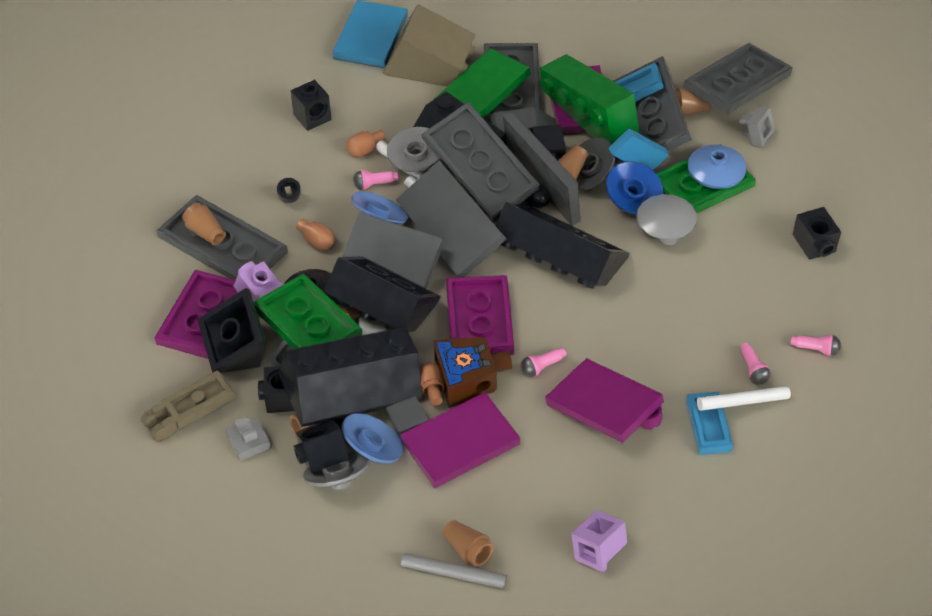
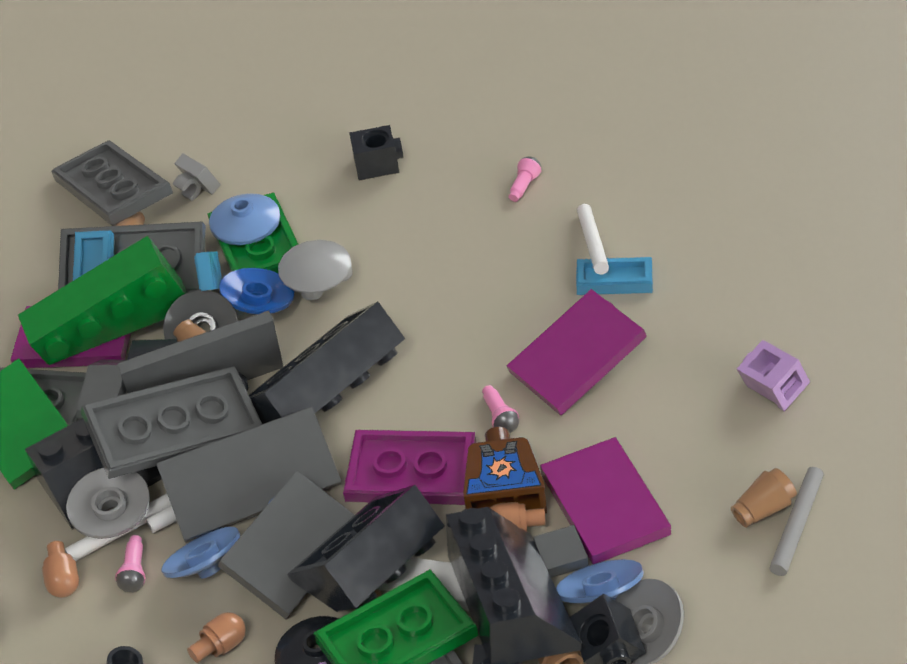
camera: 75 degrees left, 5 degrees down
bright pink piece [740,343,771,384] -> none

